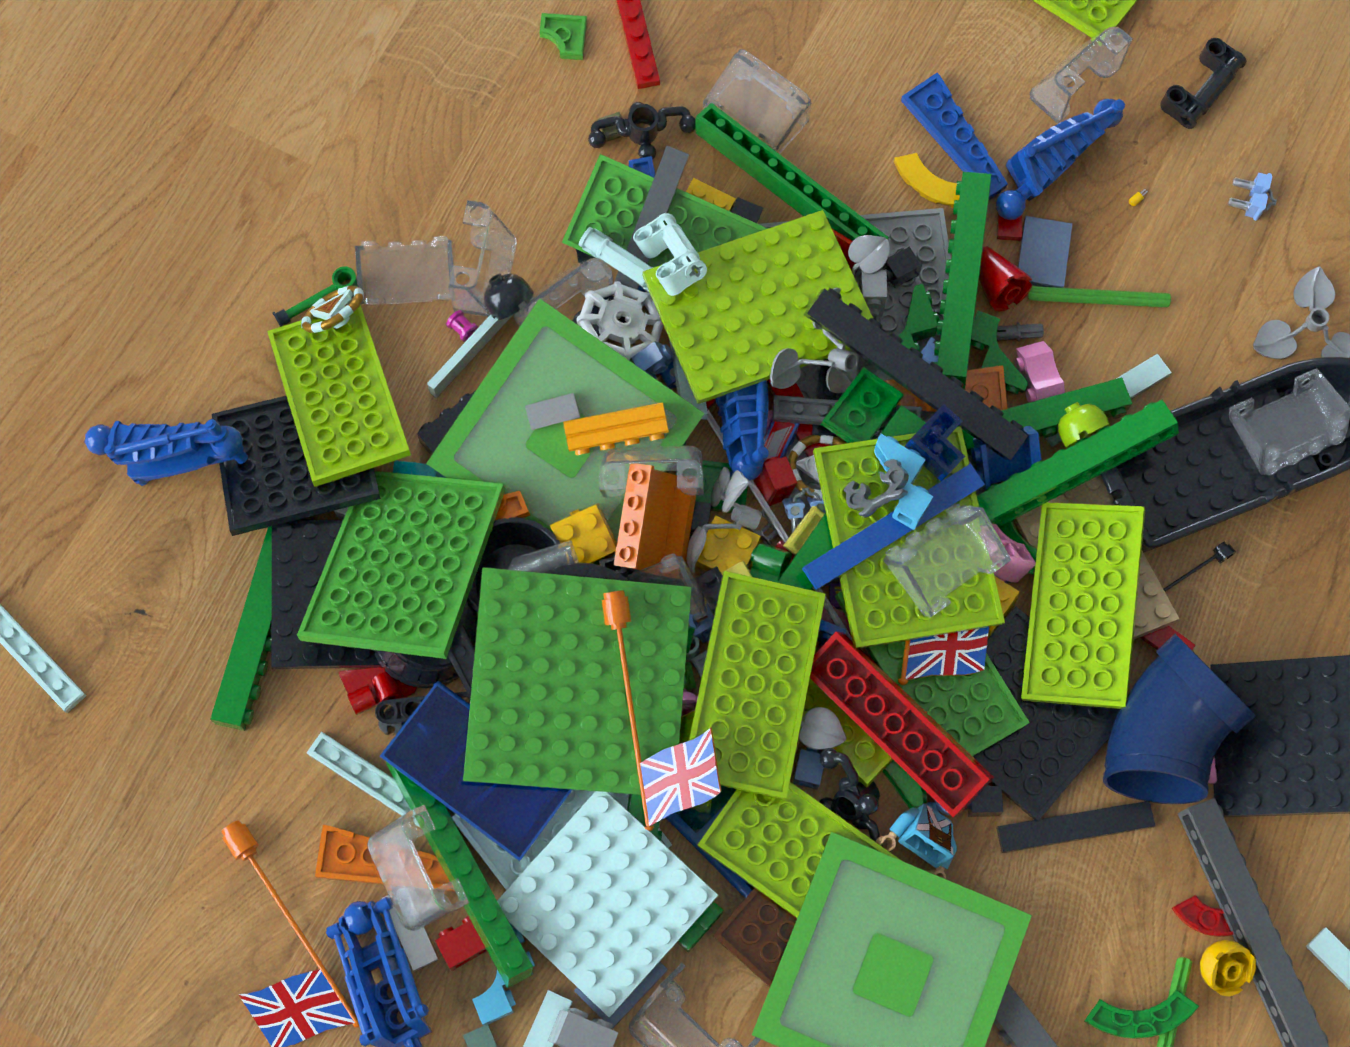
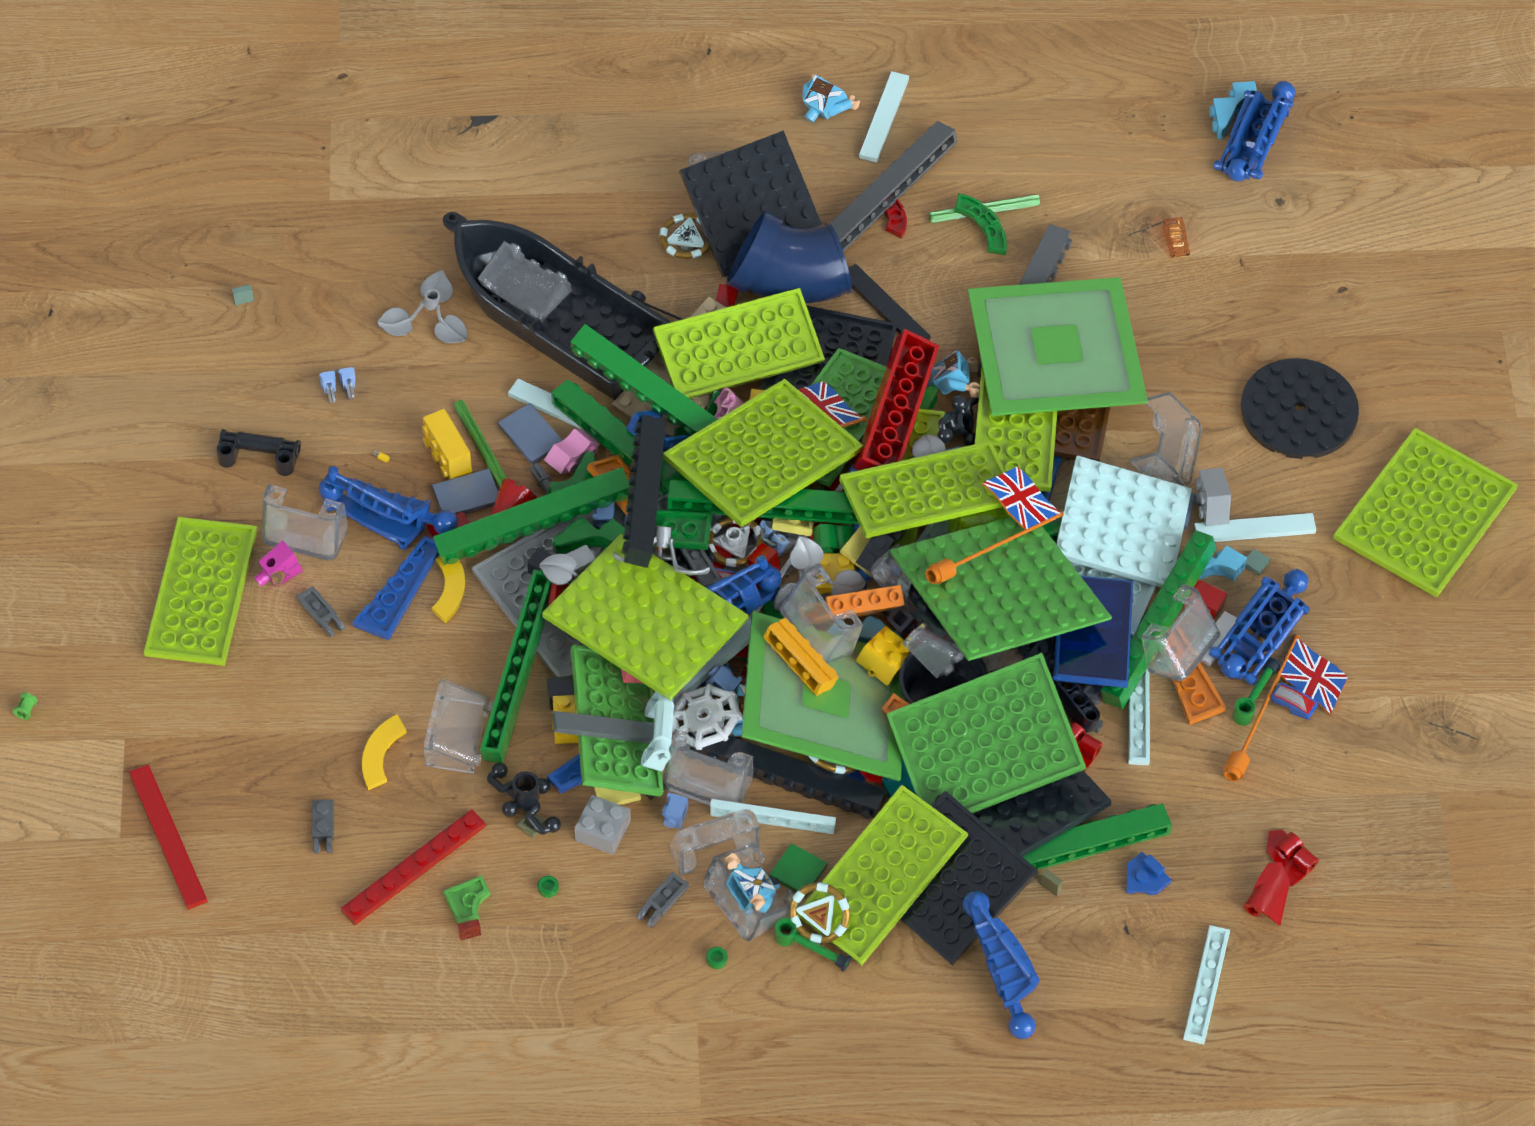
camera: 120 degrees left, 15 degrees down
dark pink bush [446,310,478,342] -> none
black cylinder [484,273,534,320] -> none
light grey tile [525,393,580,430] -> none
light aqua piece [633,213,707,296] -> none
blue tile [802,463,985,590] -> none
dark grey helmet [844,459,909,518] -> none
medium azure arch [874,434,933,530] -> none
clear windscreen [883,504,1011,617] -> none
clear blue brick [904,404,965,481] -> none
lime cylinder [1058,402,1110,448] -> none
yellow cylinder [1200,940,1256,996] -> none
none -> dark pink torso [254,541,303,587]
none -> dark grey hinge [296,586,345,638]
none -> yellow tile [362,714,407,791]
none -> yellow brick [421,409,472,480]
none -> clear red tile [458,919,481,940]
none -> sand blue tile [498,403,563,465]
none -> green tile [538,876,559,898]
none -> light grey brick [575,795,631,855]
none -> dark grey hinge [637,872,689,927]
none -> piece [659,213,710,259]
none -> medium blue brick [662,792,688,829]
none -> green tile [706,947,728,969]
none -> torso [724,853,780,915]
none -> green tile [769,843,827,897]
none -> olive tile [1040,870,1063,896]
none -> blue plate [1126,852,1172,895]
none -> green piece [1232,657,1281,726]
none -> red panel [1244,862,1290,926]
none -> red panel [1267,829,1319,887]
none -> slope [1271,682,1318,720]

